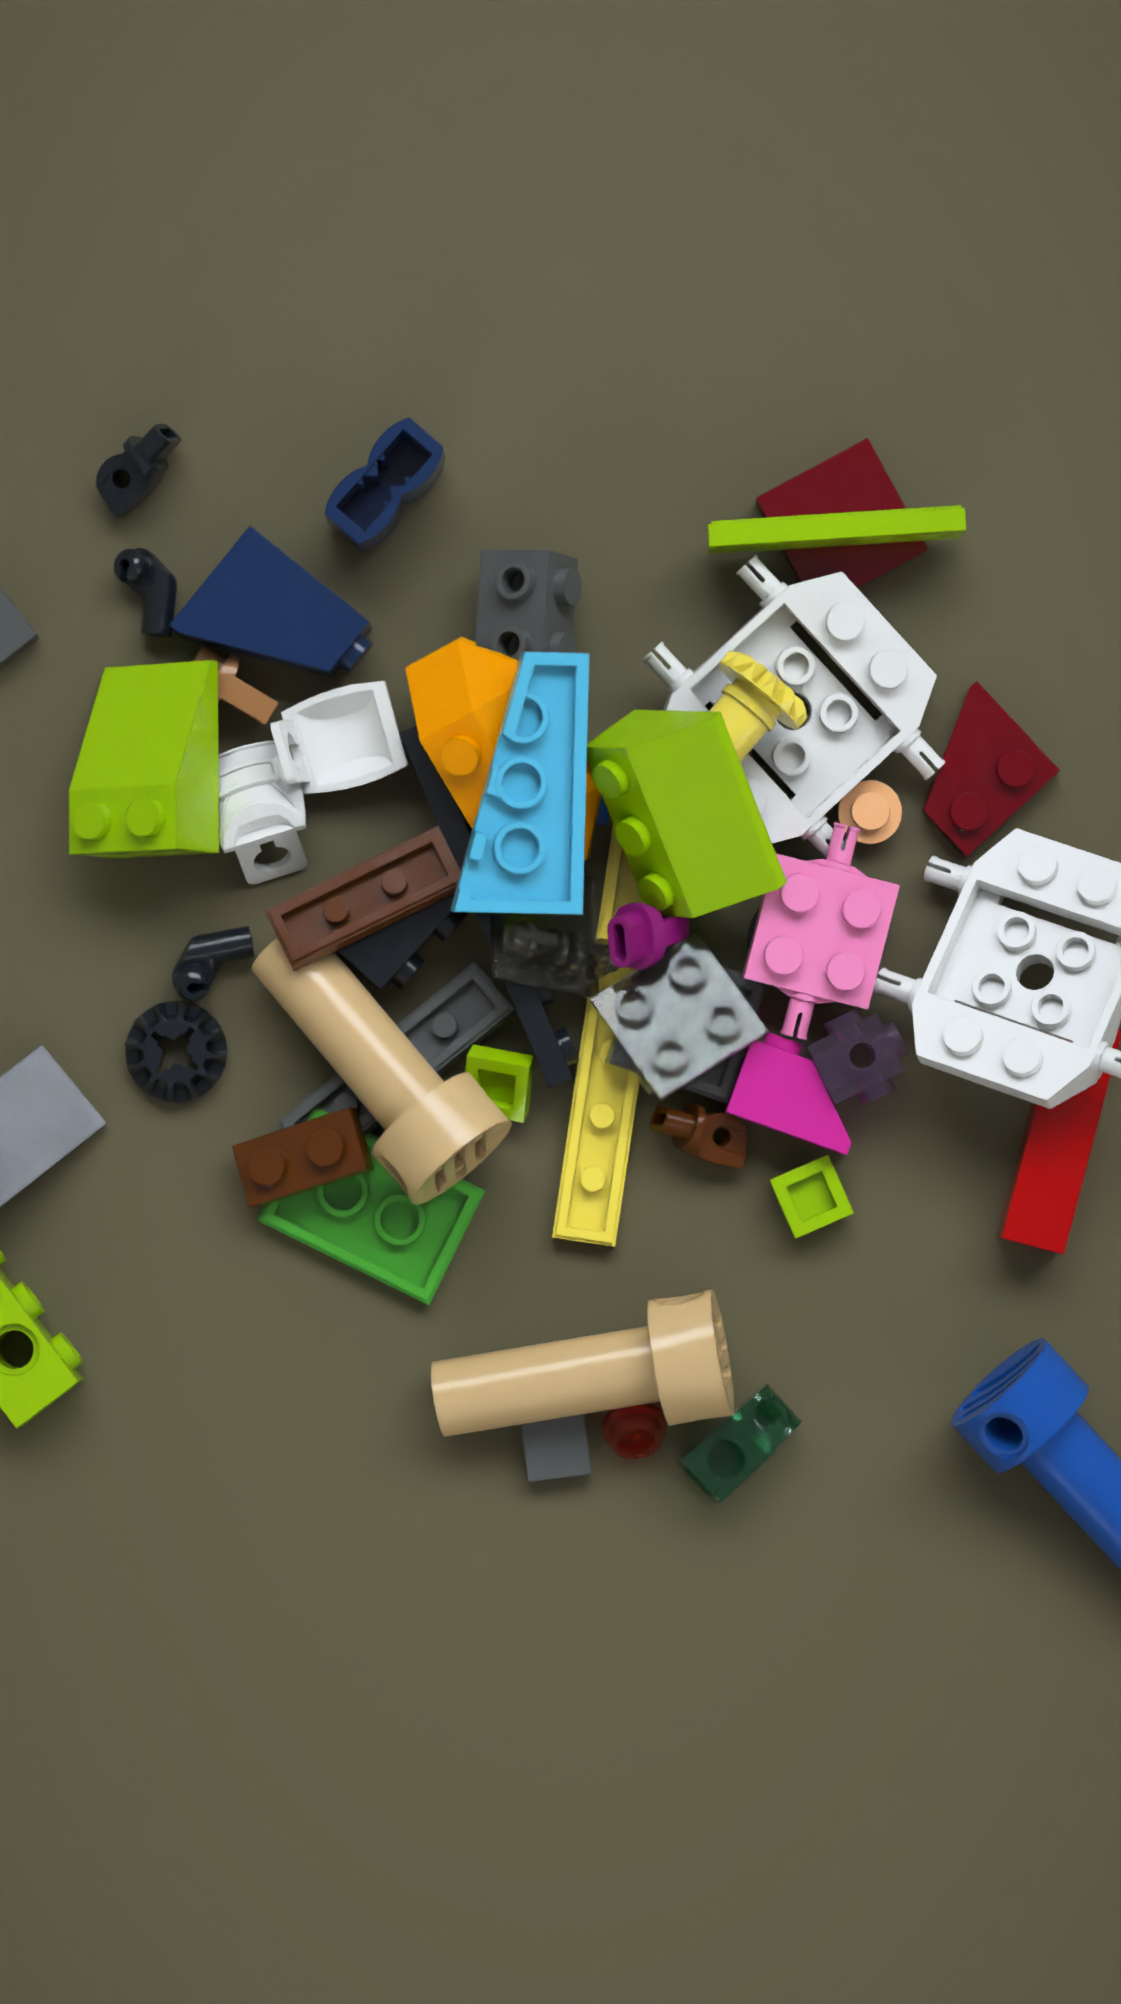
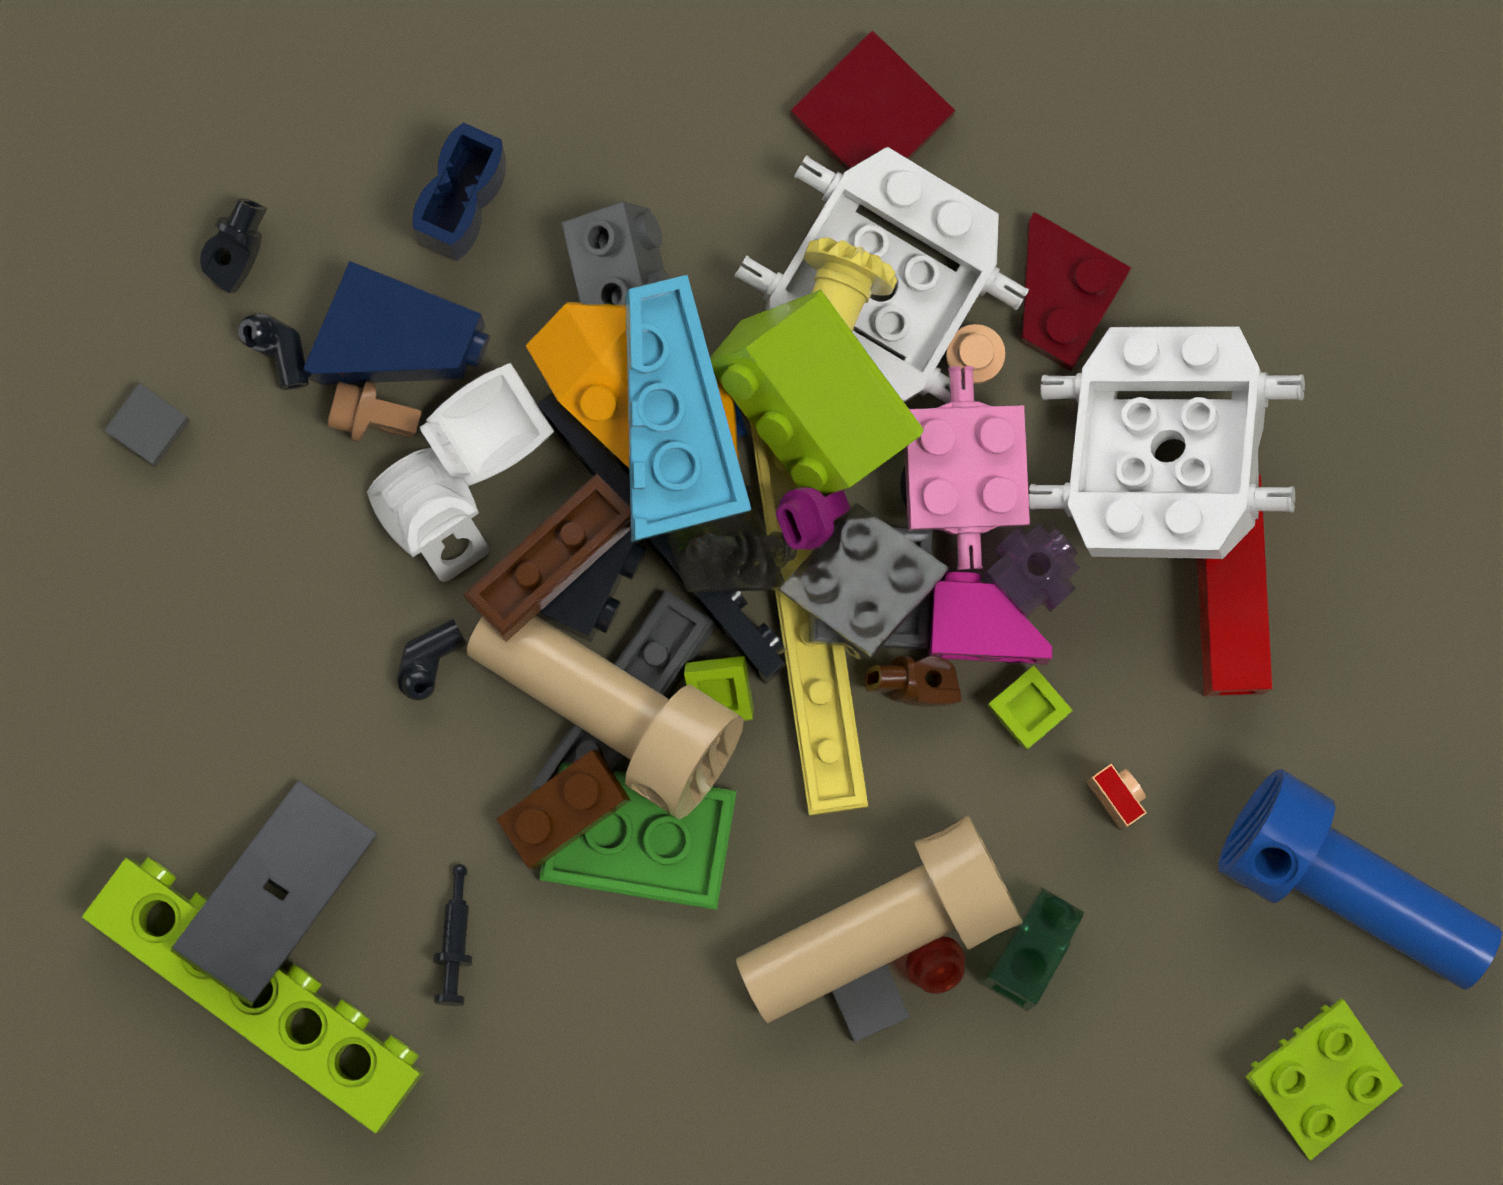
camera: 25 degrees left, 5 degrees down
lime slope [69,660,219,858] -> none
black gear [125,1001,227,1103] -> none
lime tile [706,505,966,555] -> none
none -> black piece [433,864,473,1006]
none -> plate [1085,763,1147,830]
none -> lime hinge [1245,998,1403,1161]

